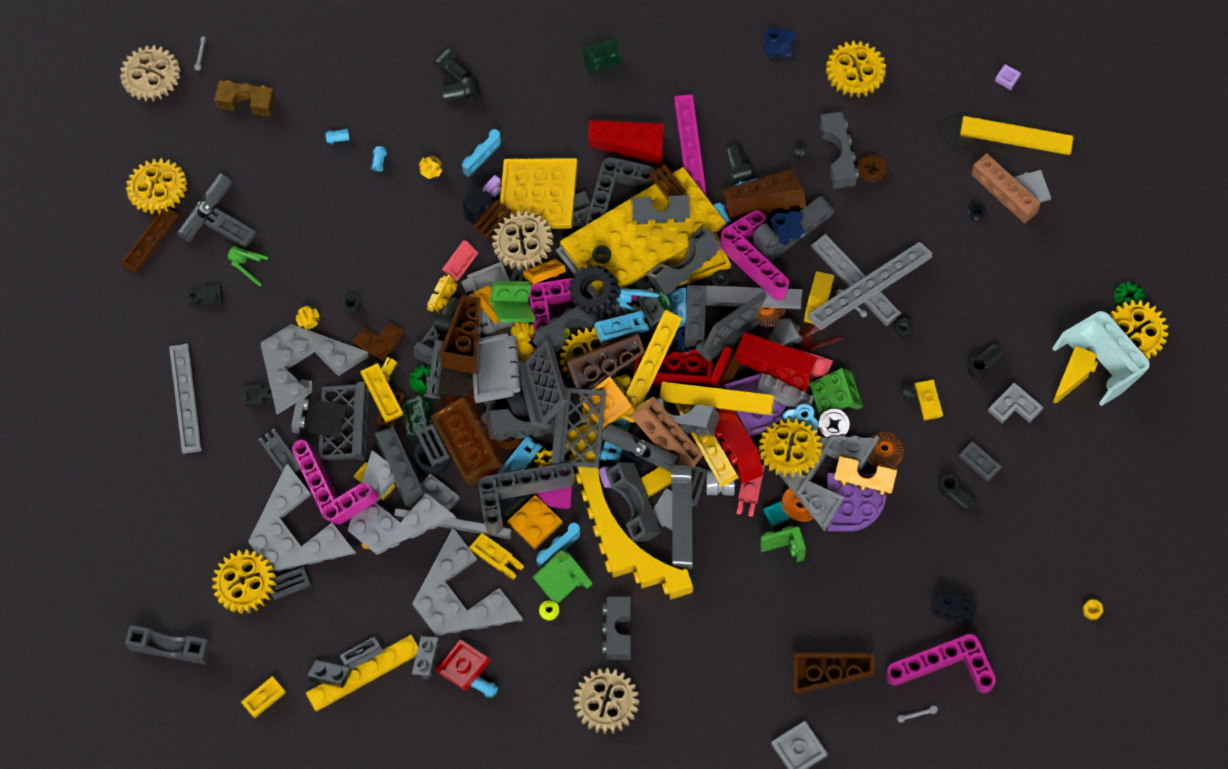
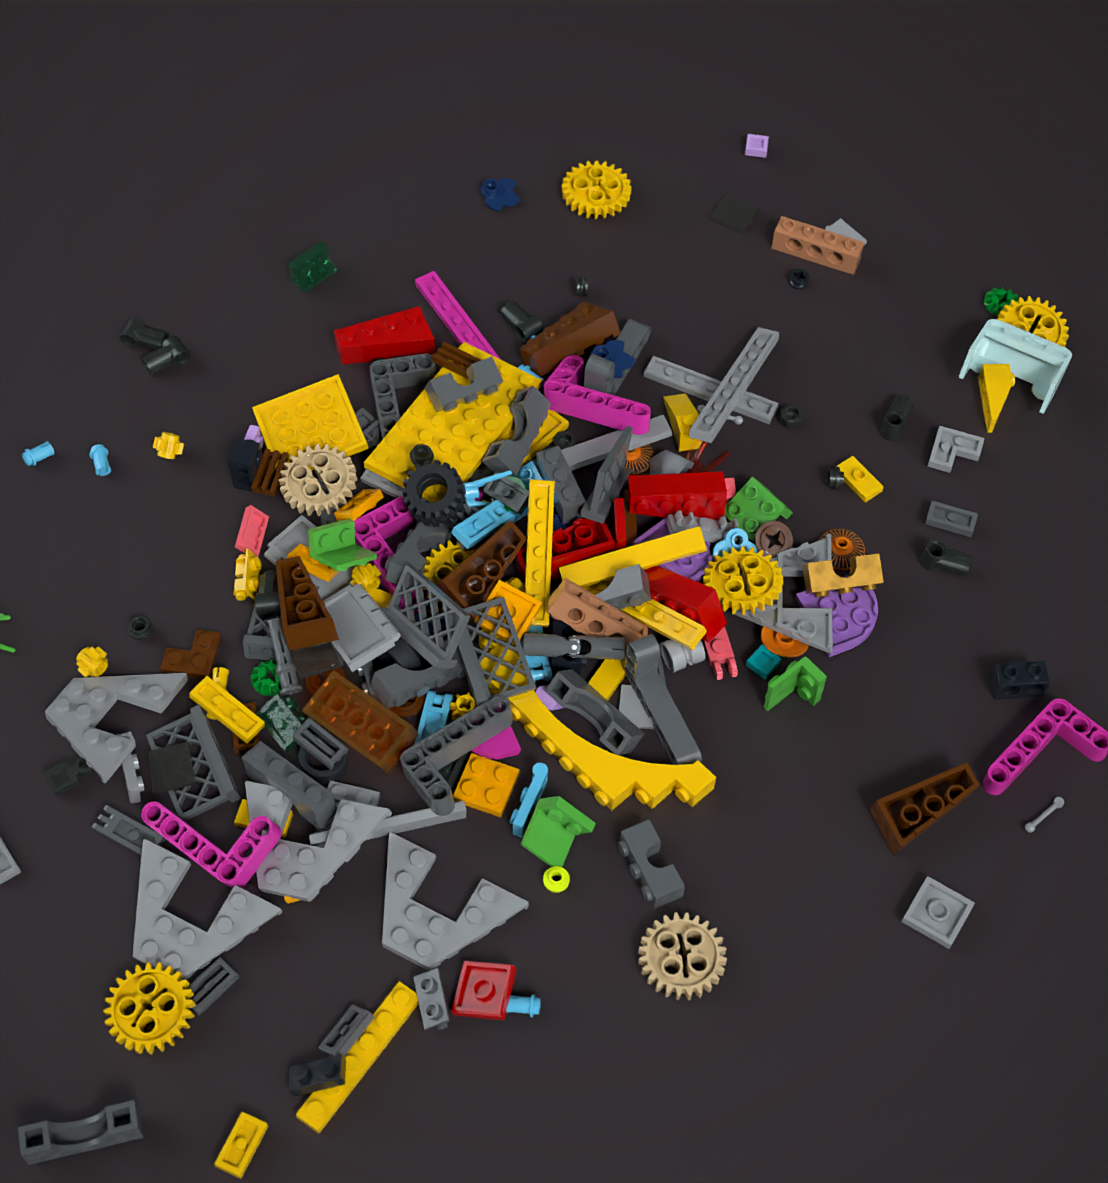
camera: 30 degrees left, 10 degrees down
medium azure plate [462,129,501,177] -> none
yellow hinge [469,533,524,580] -> none
dark grey arch [819,112,859,189] -> none
reddish brown gear [857,155,887,183] -> none
yellow tile [960,116,1073,155] -> none

